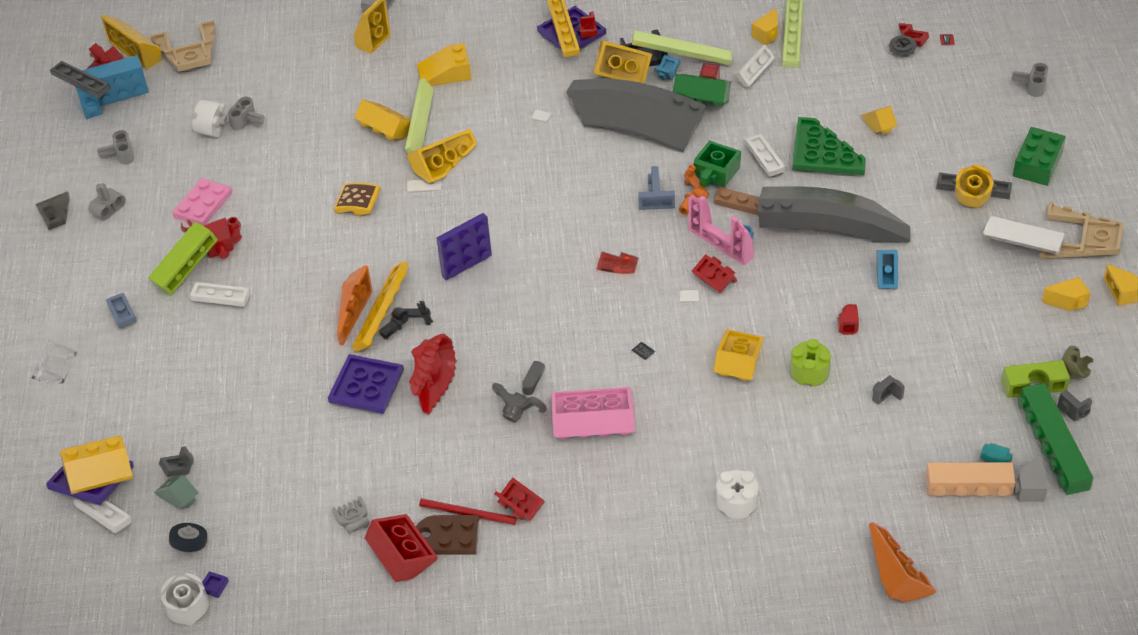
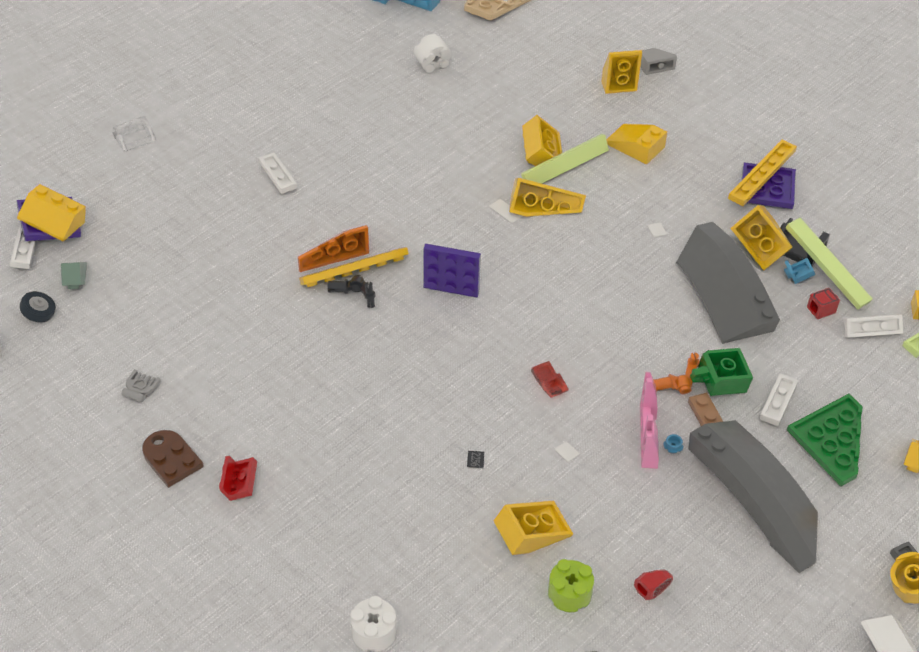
camera: 45 degrees right, 0 degrees up
clear smoke wing [35,191,70,230] -> none
light grey beam [88,183,126,220] -> none
light grey beam [97,130,134,164] -> none
sand blue plate [106,292,137,328] -> none
lime brick [148,221,218,296] -> none
dark grey bracket [159,446,194,477] -> none
bright pink plate [172,178,232,226] -> none
red torso [180,217,242,259] -> none
dark purple tile [202,571,229,598] -> none
light grey beam [228,96,265,130] -> none
dark purple plate [328,354,404,414] -> none
slope [334,183,381,216] -> none
red slope [364,514,438,582] -> none
red piece [409,334,457,415] -> none
red axle [419,498,517,525] -> none
dark grey piece [492,383,547,423] -> none
dark grey bar [522,361,545,395] -> none
bright pink slope [551,387,635,439] -> none
red slope [579,11,597,38] -> none
sand blue bracket [638,166,675,210] -> none
green brick [673,73,732,106] -> none
red bracket [692,254,737,293] -> none
dark azure slope [876,250,898,288] -> none

